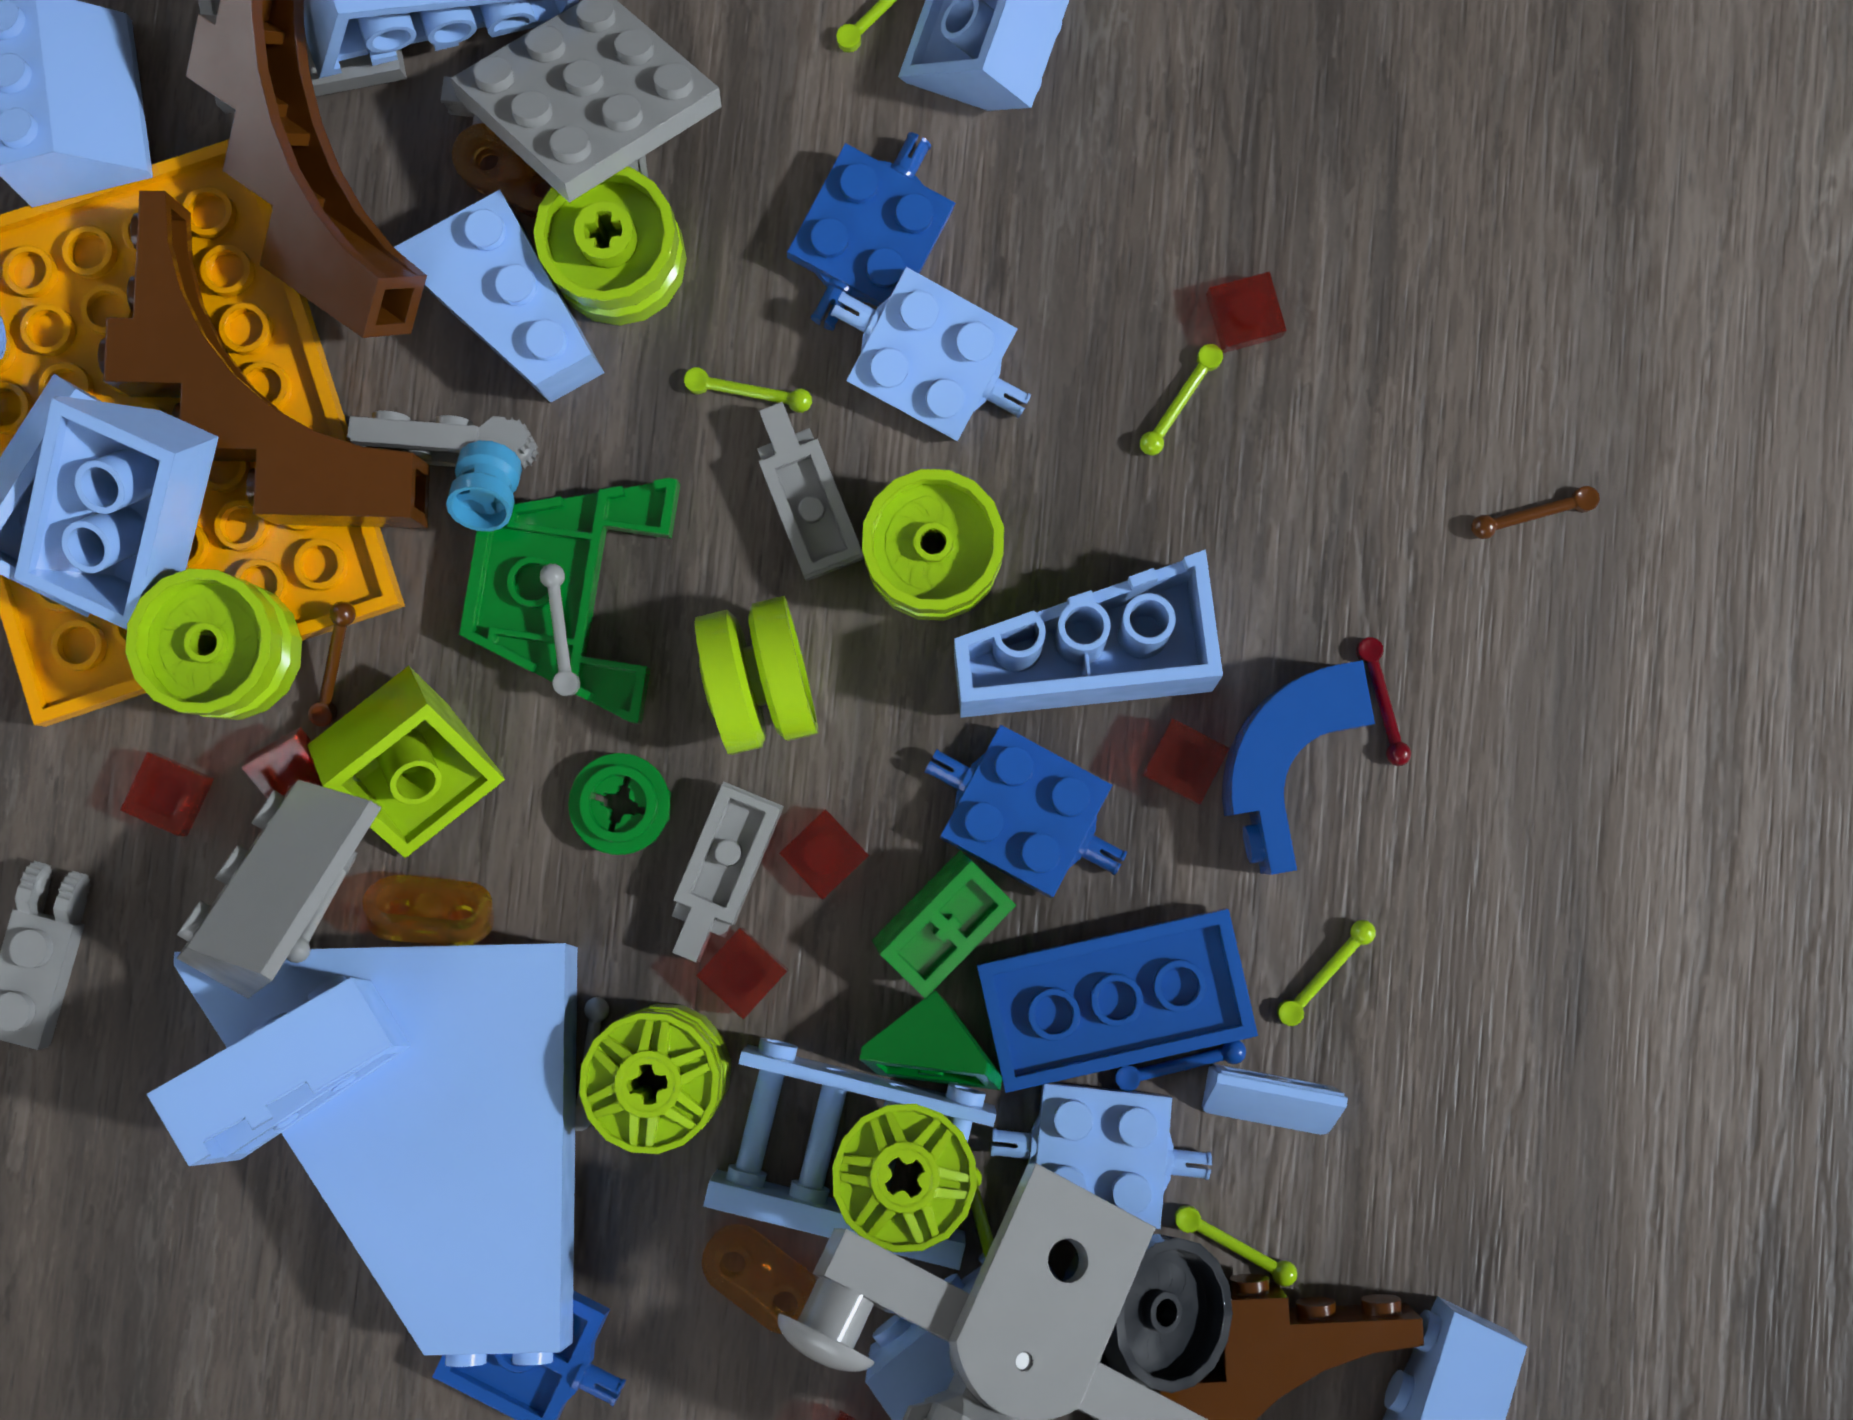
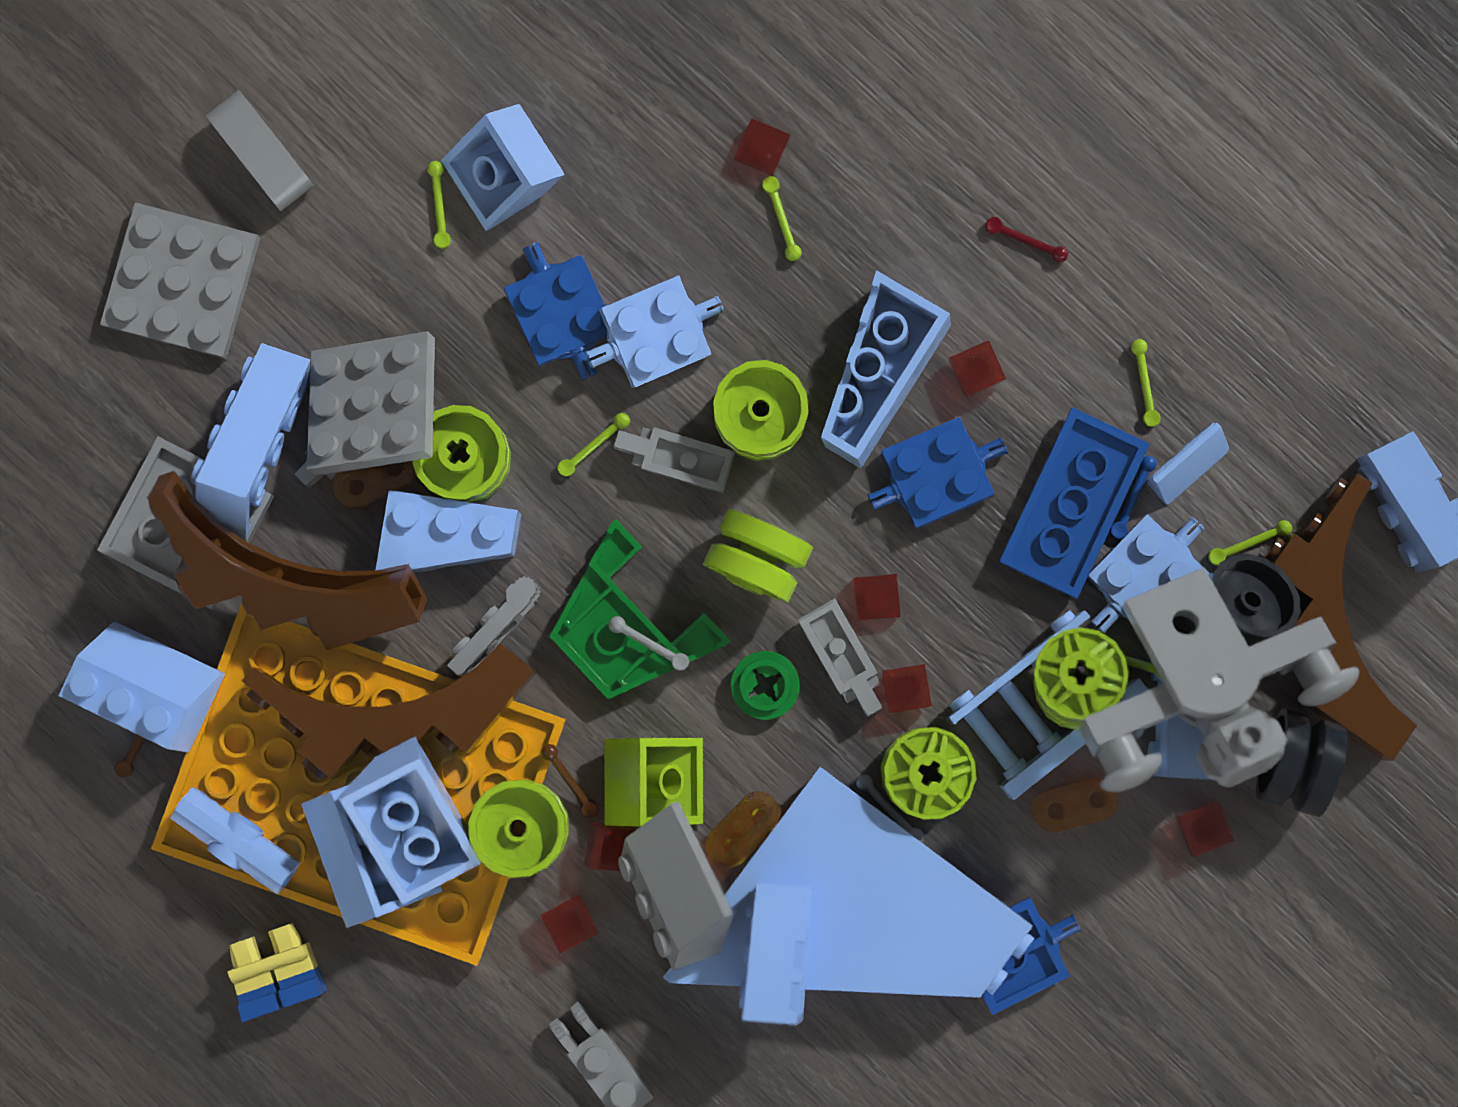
camera: 55 degrees left, 0 degrees up
dark azure wheel [446,440,522,532] -> none
green slope [859,990,1002,1090] -> none
green hinge [871,850,1016,999] -> none
blue arch [1222,660,1375,875] -> none
reddish brown hinge [1471,486,1600,539] -> none

